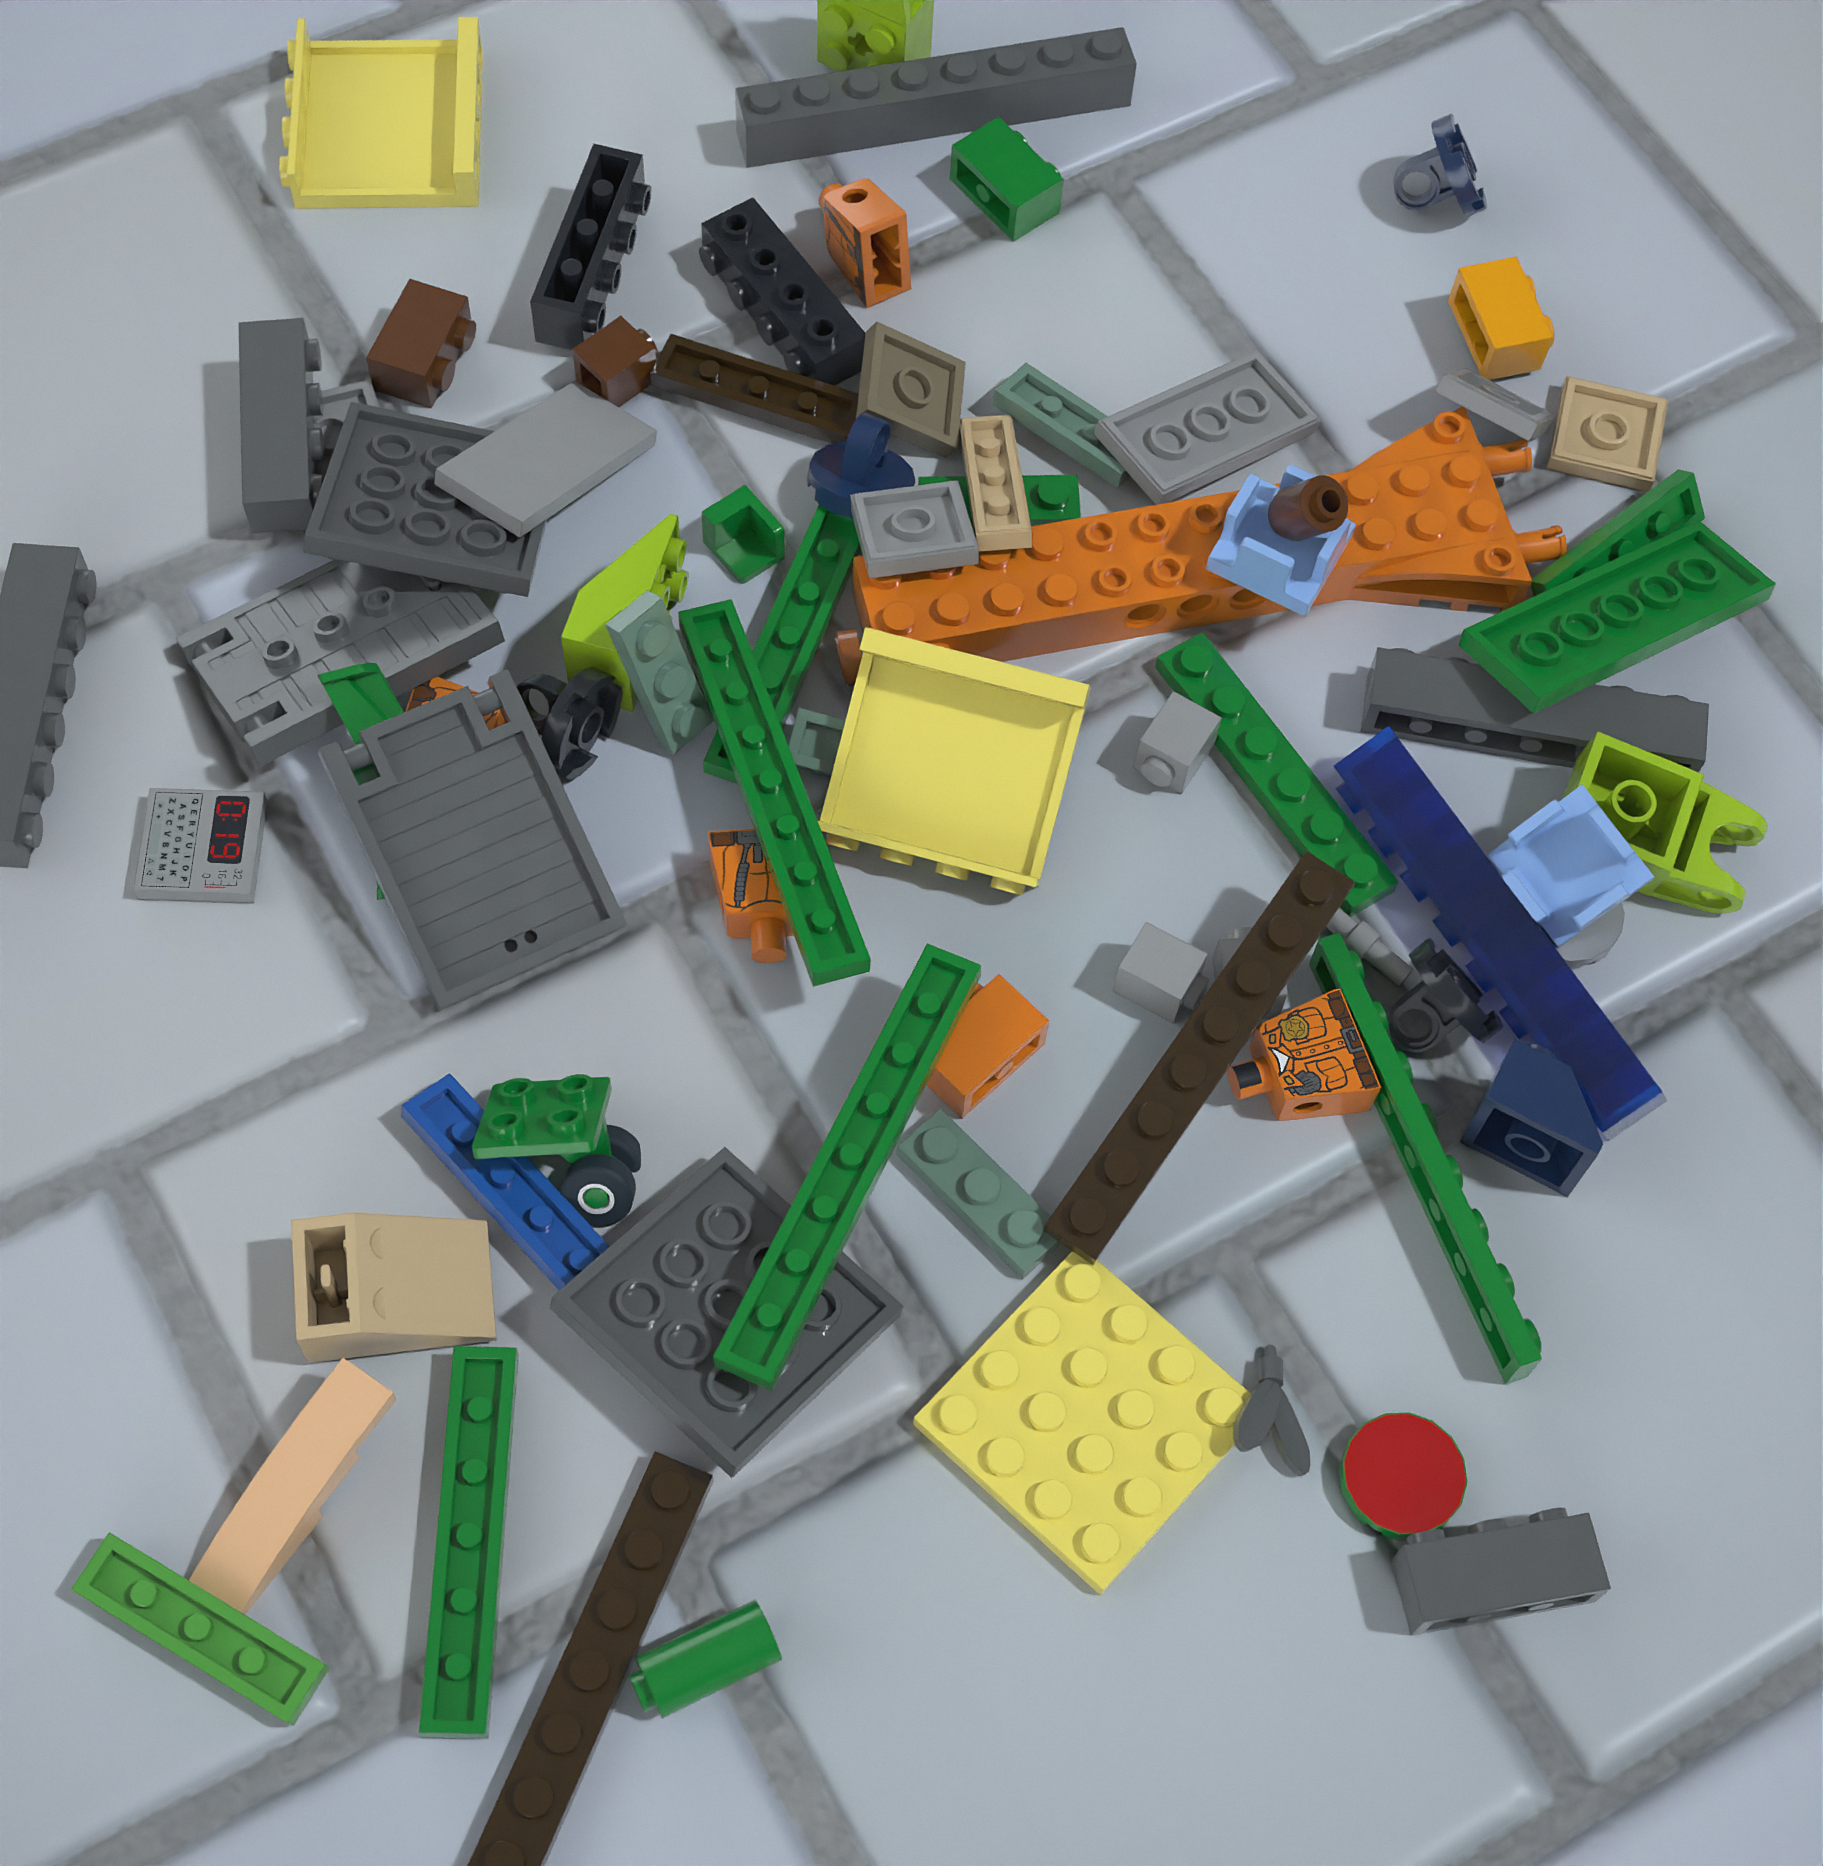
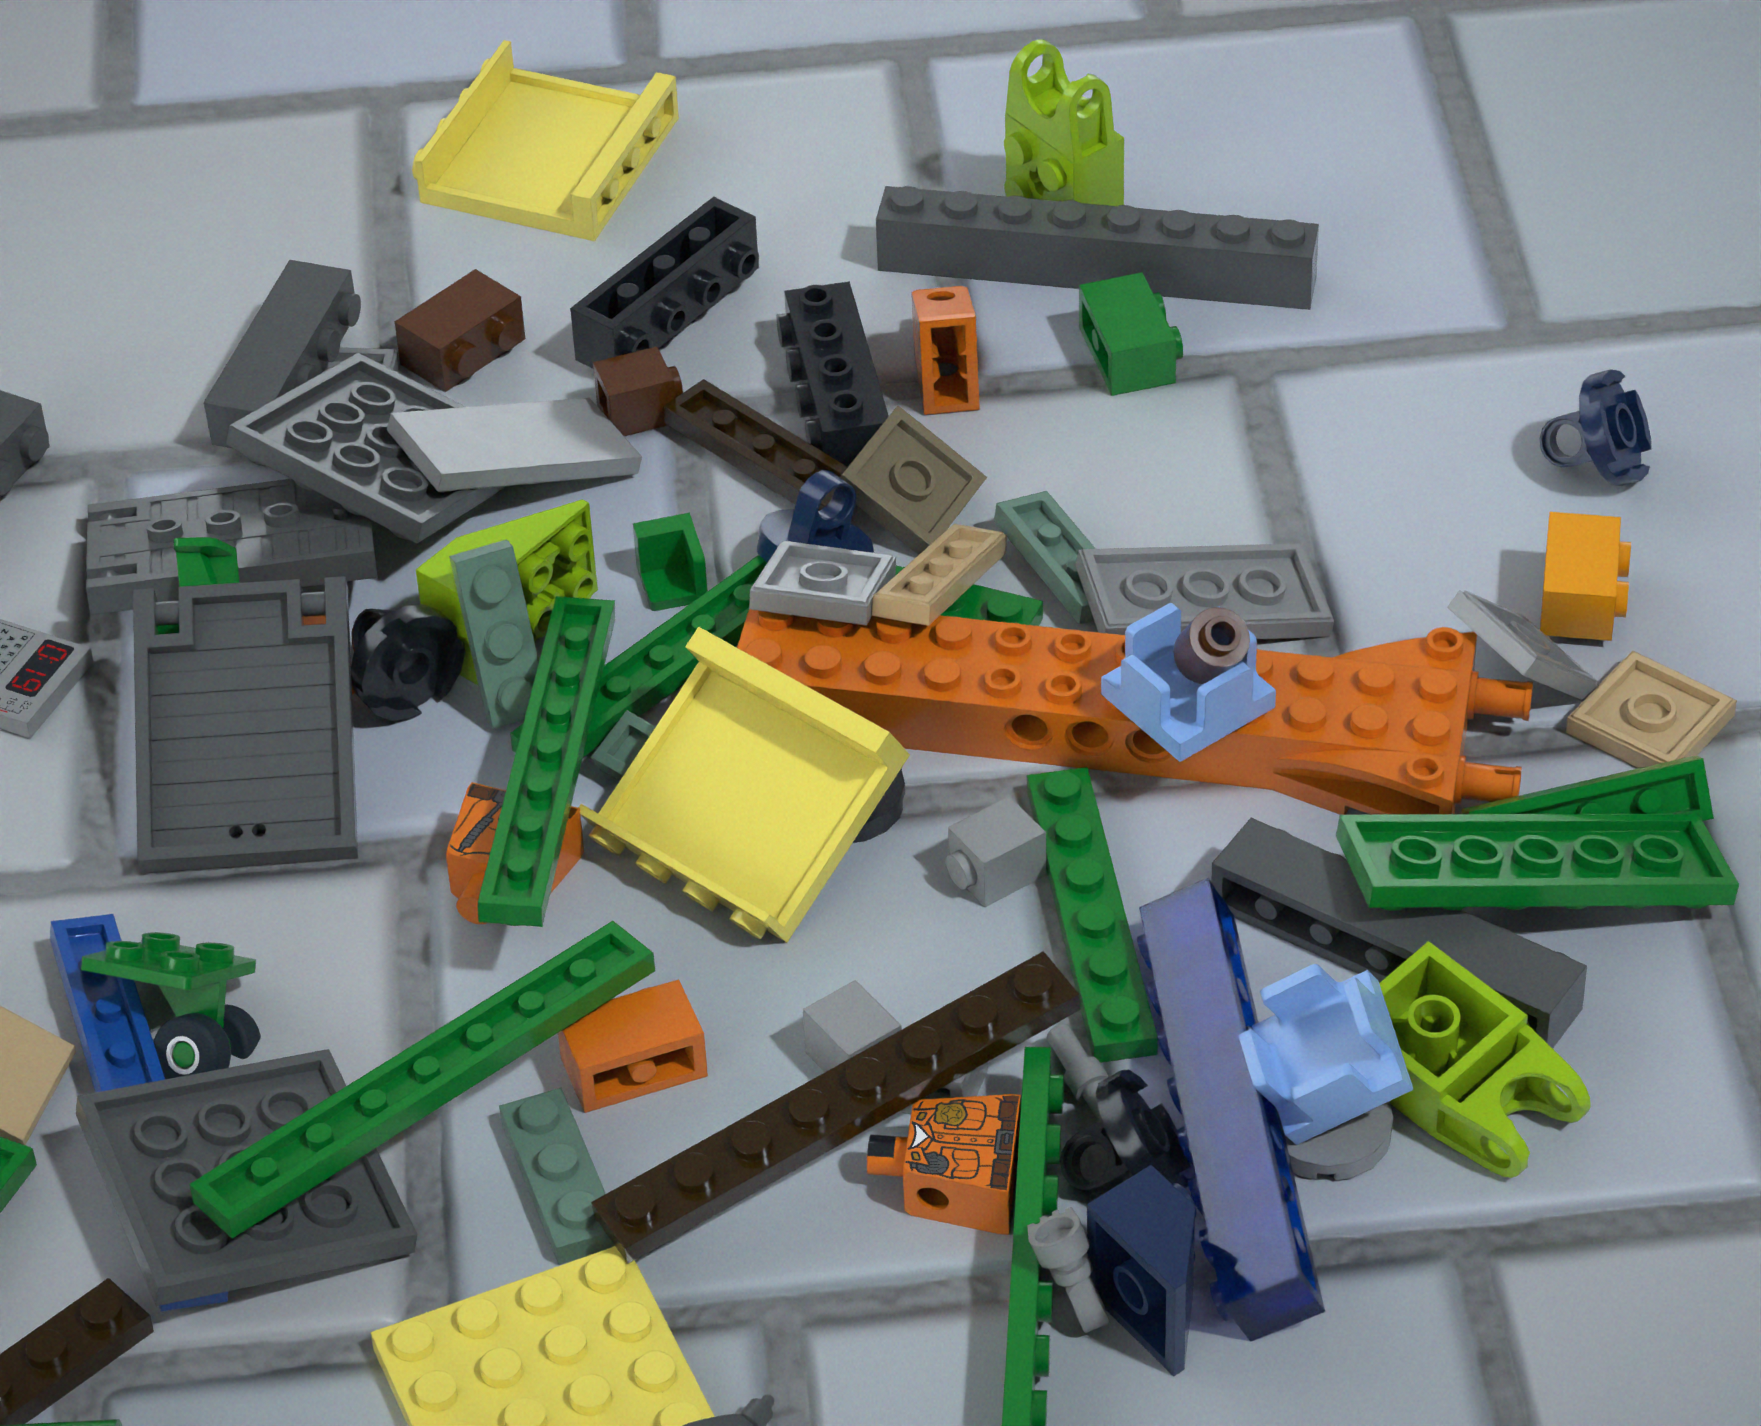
camera: 30 degrees right, 20 degrees down
none -> light grey piece [1027,1207,1110,1333]

